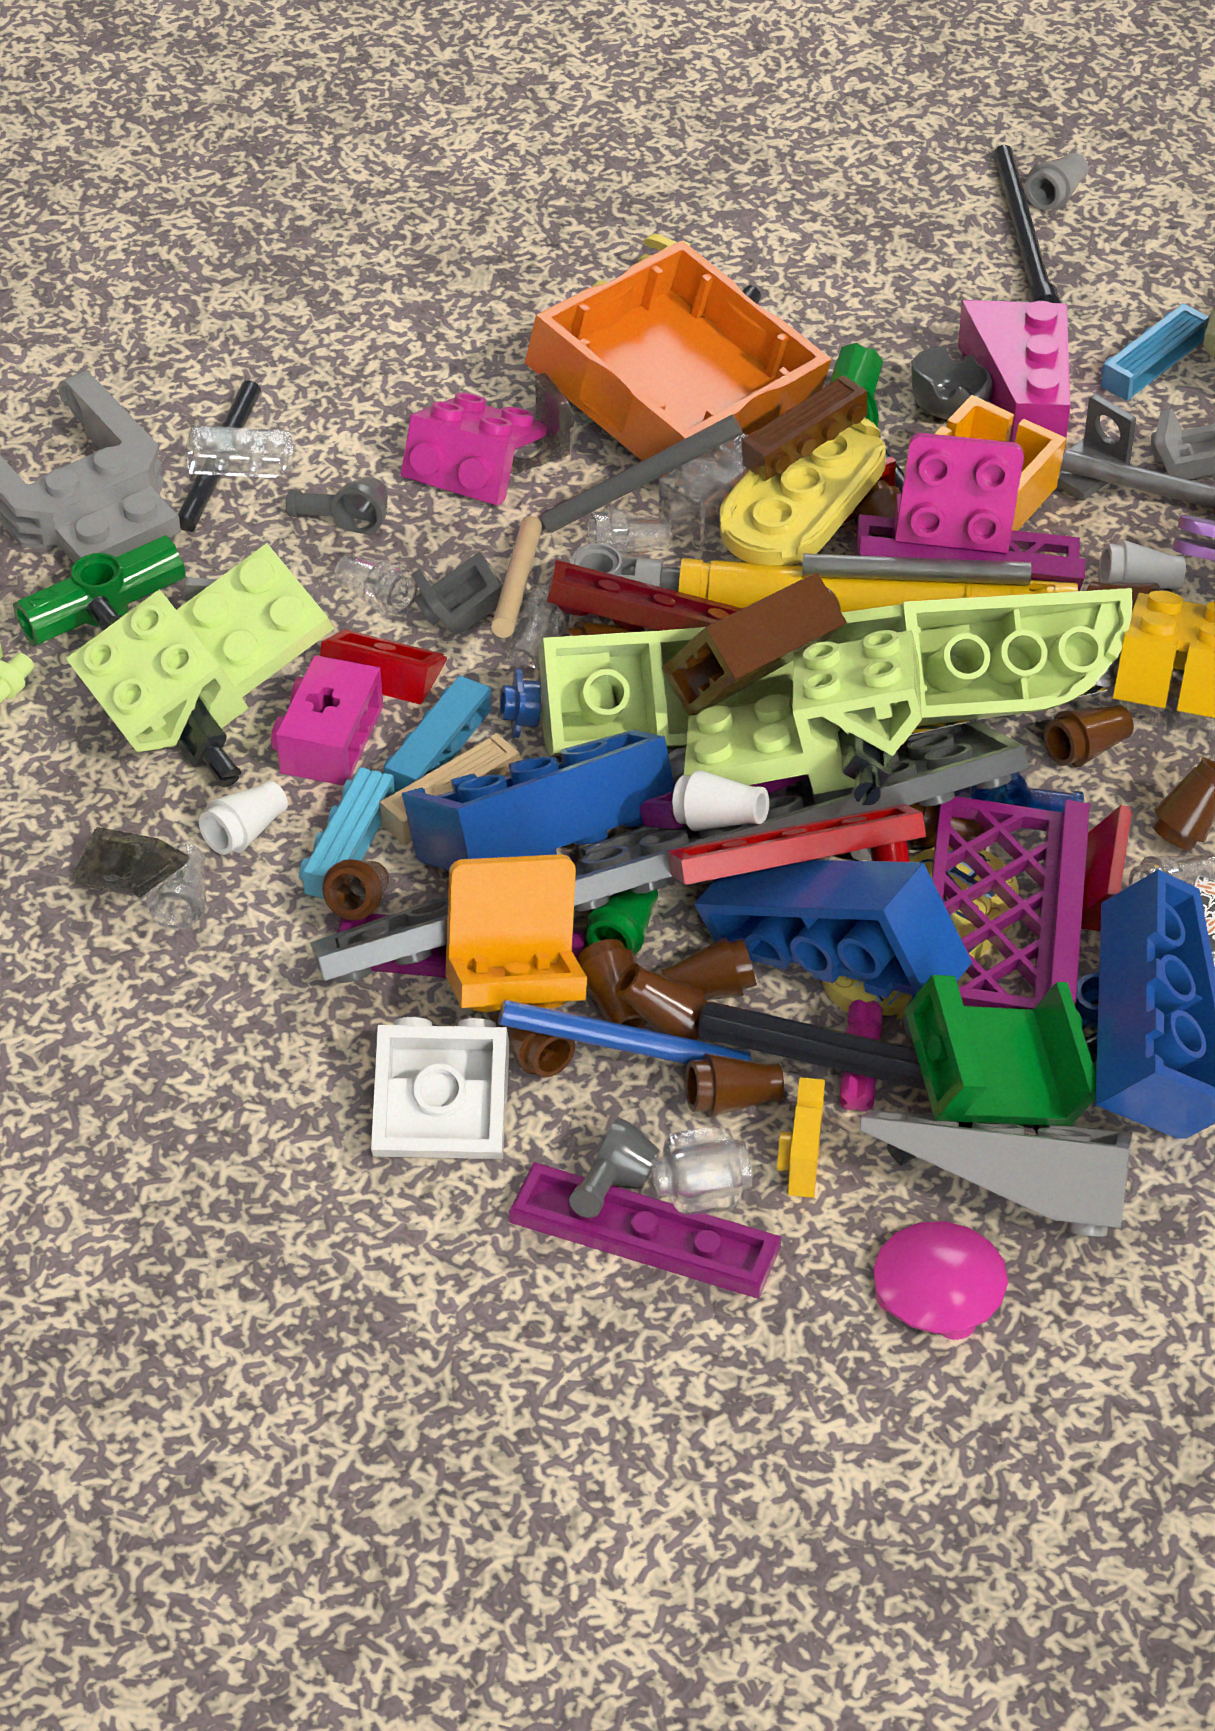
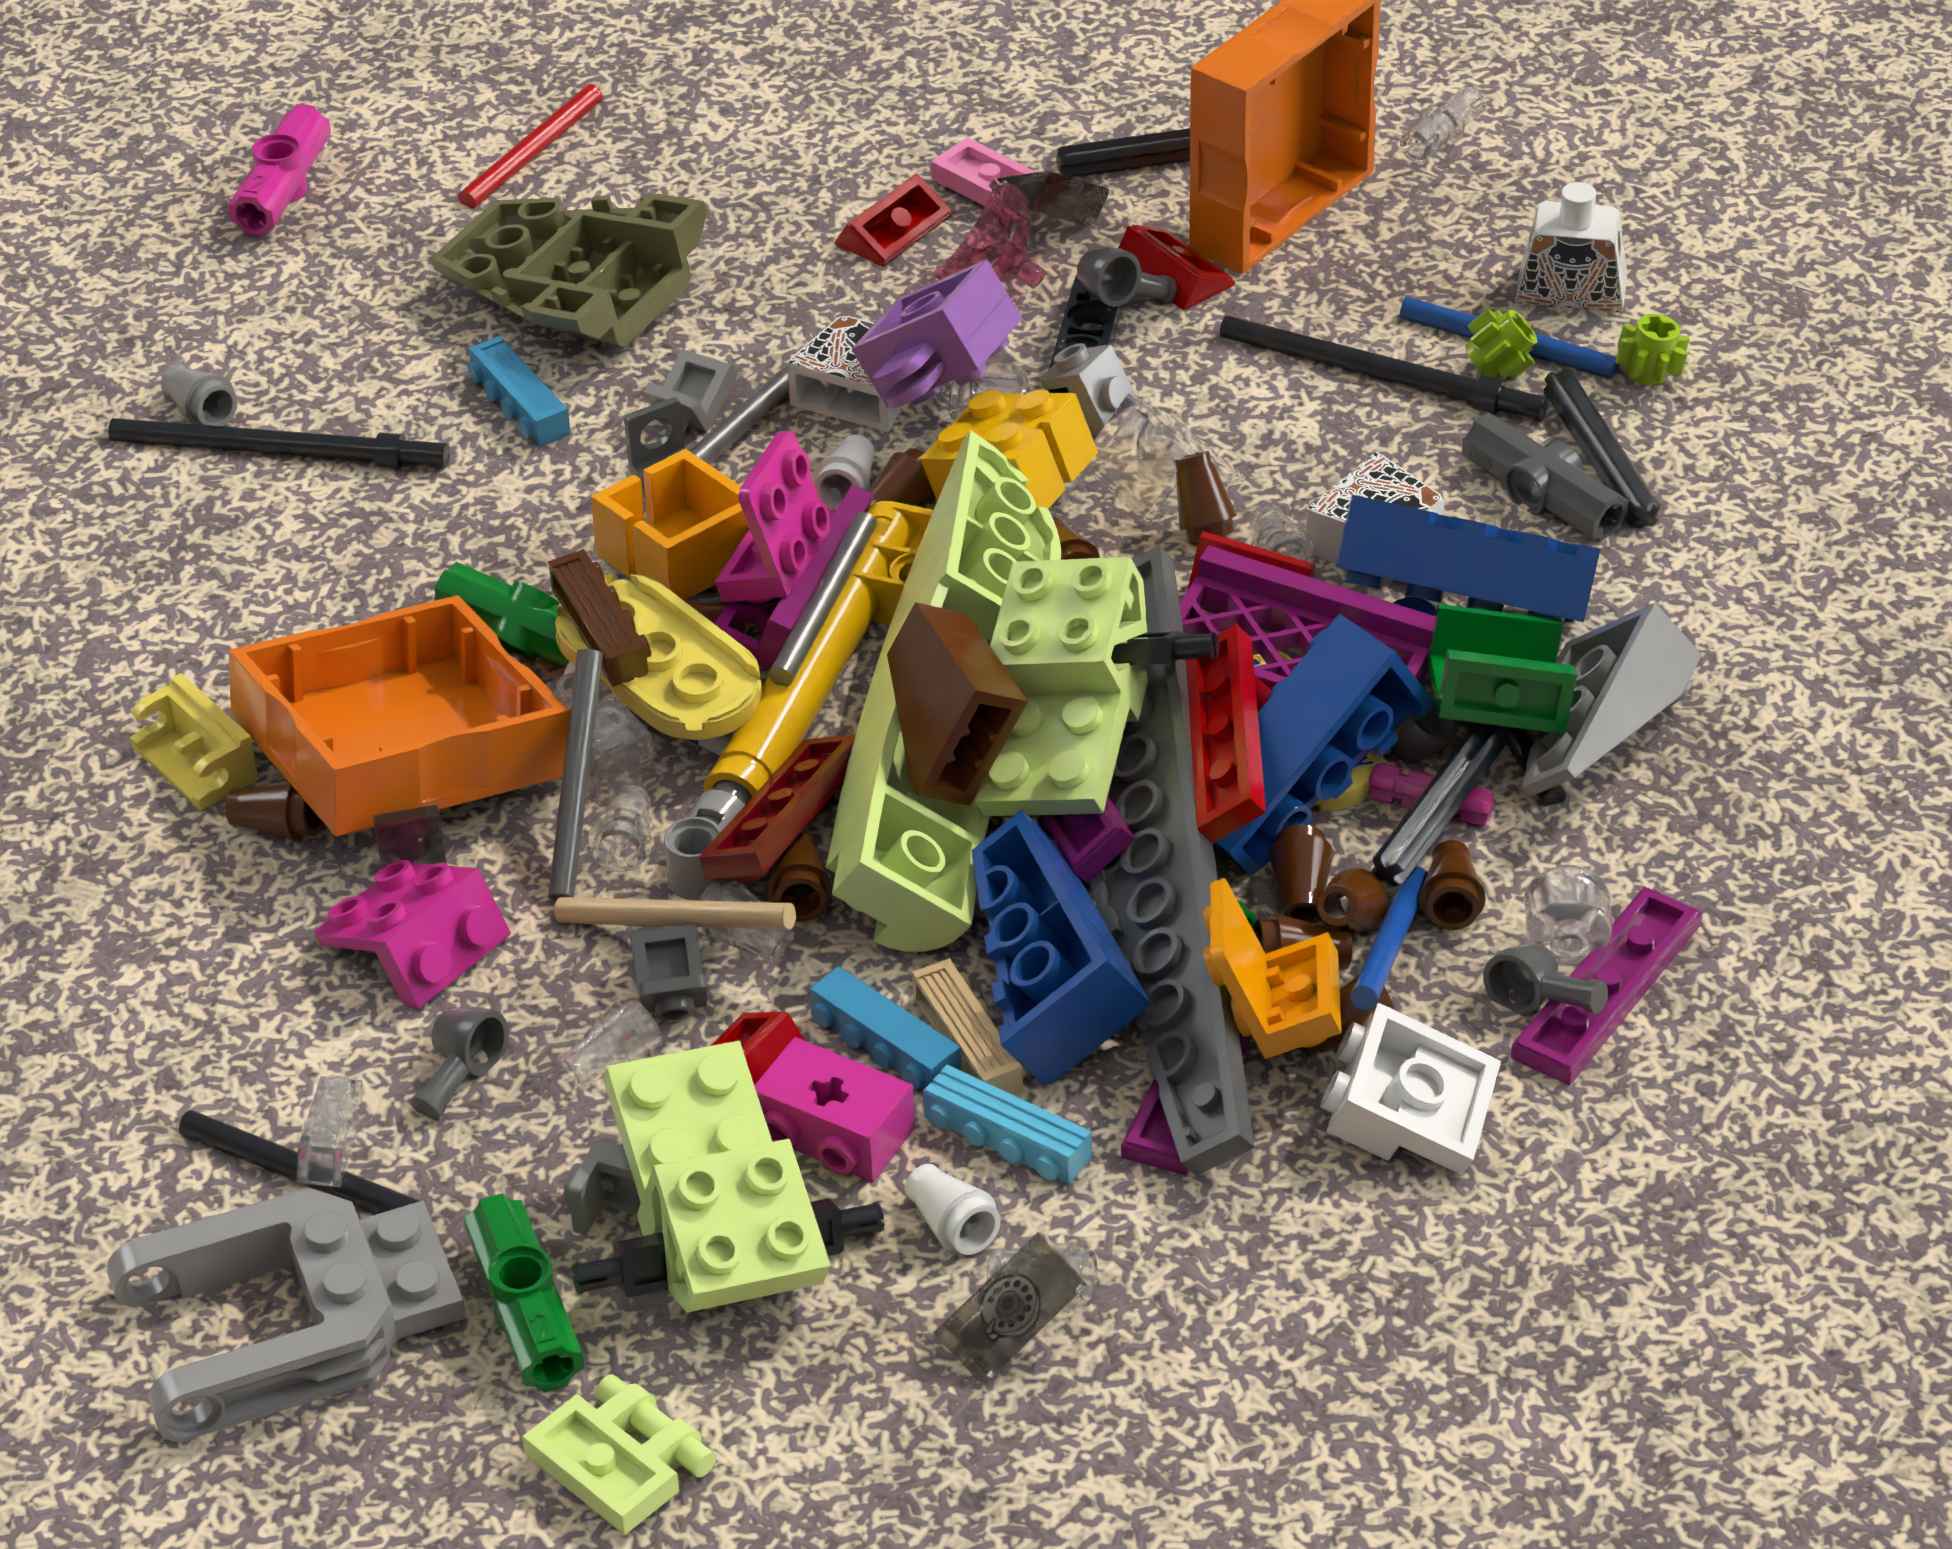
camera: 75 degrees left, 5 degrees down
reddish brown cone [322,859,389,920] -> none
blue plate [500,668,541,738] -> none
white cone [672,770,769,831] -> none
yellow plate [777,1077,825,1198] -> none
dark pink dish [873,1221,1008,1340] -> none
dark grey hair [911,346,993,419] -> none
wedge [958,300,1071,452] -> none

